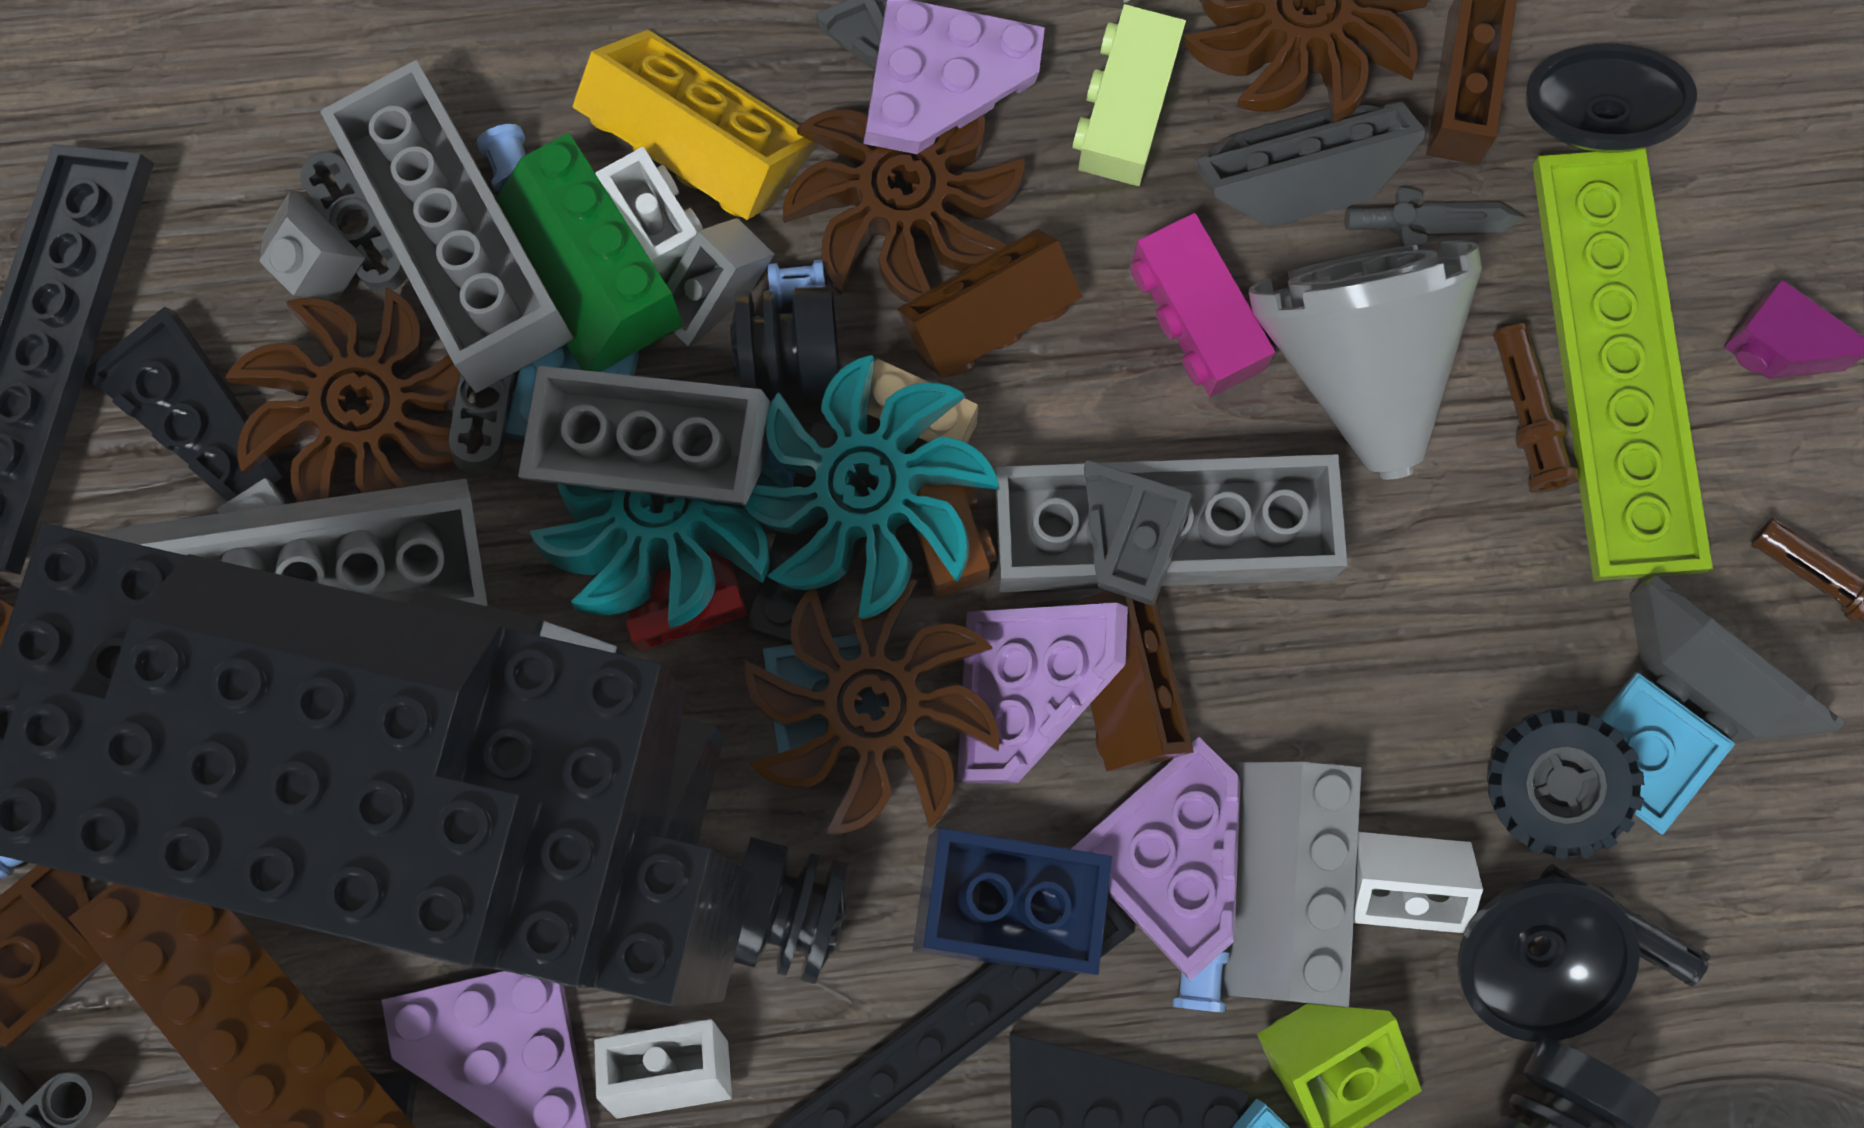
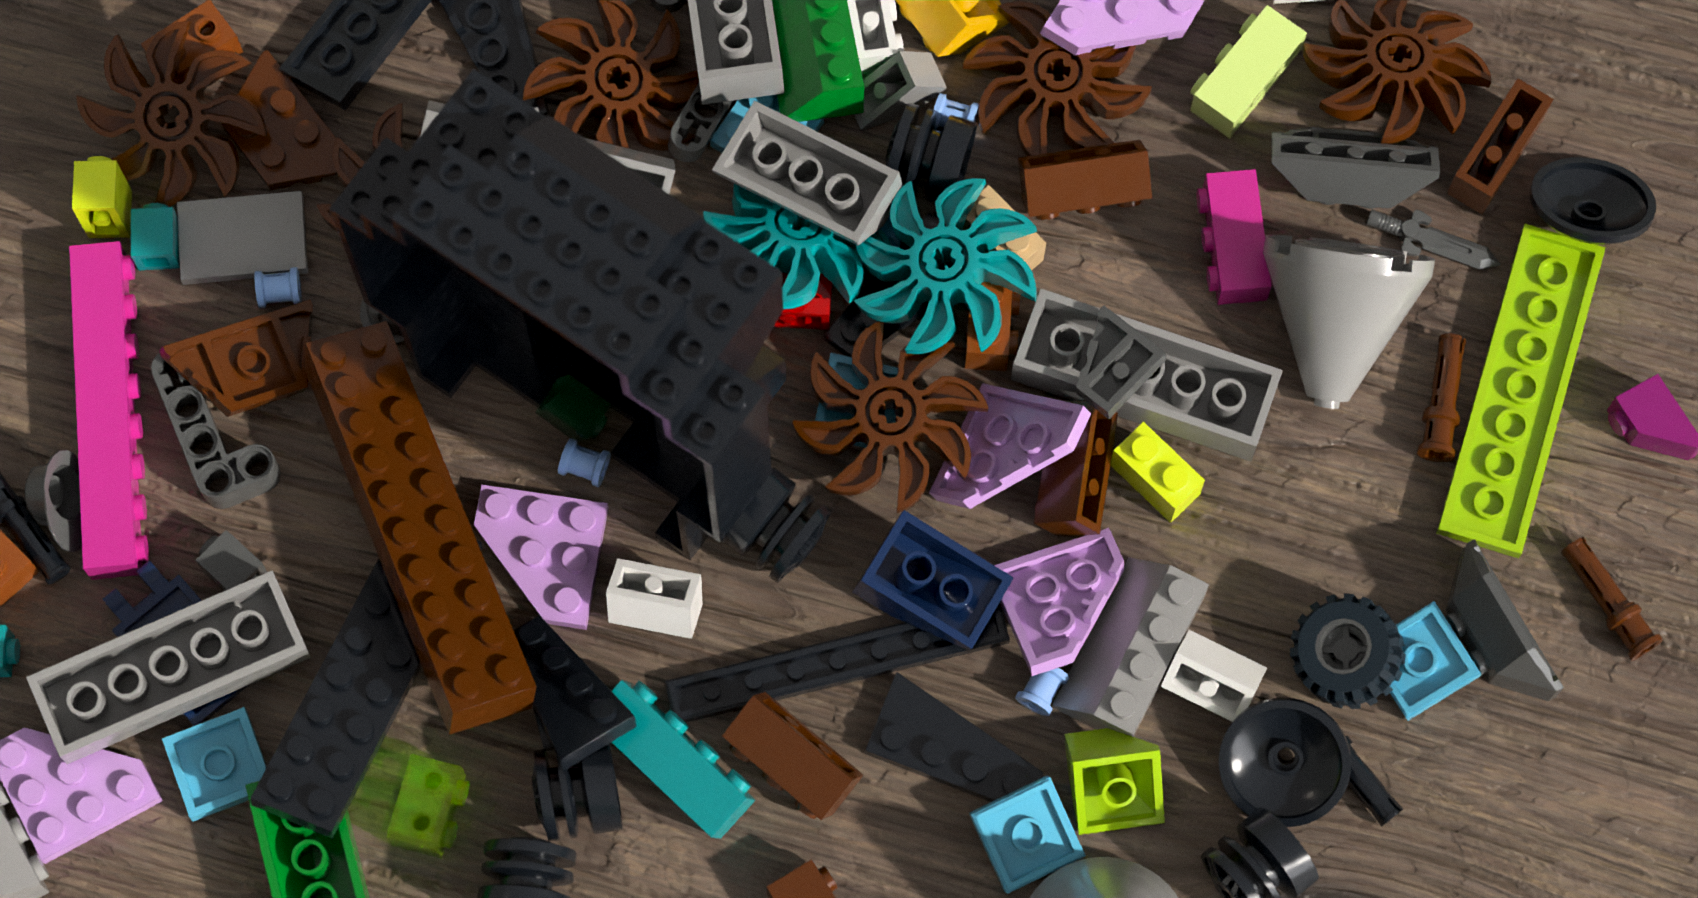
camera: 20 degrees right, 5 degrees down
none -> neon yellow brick [1110,422,1205,523]

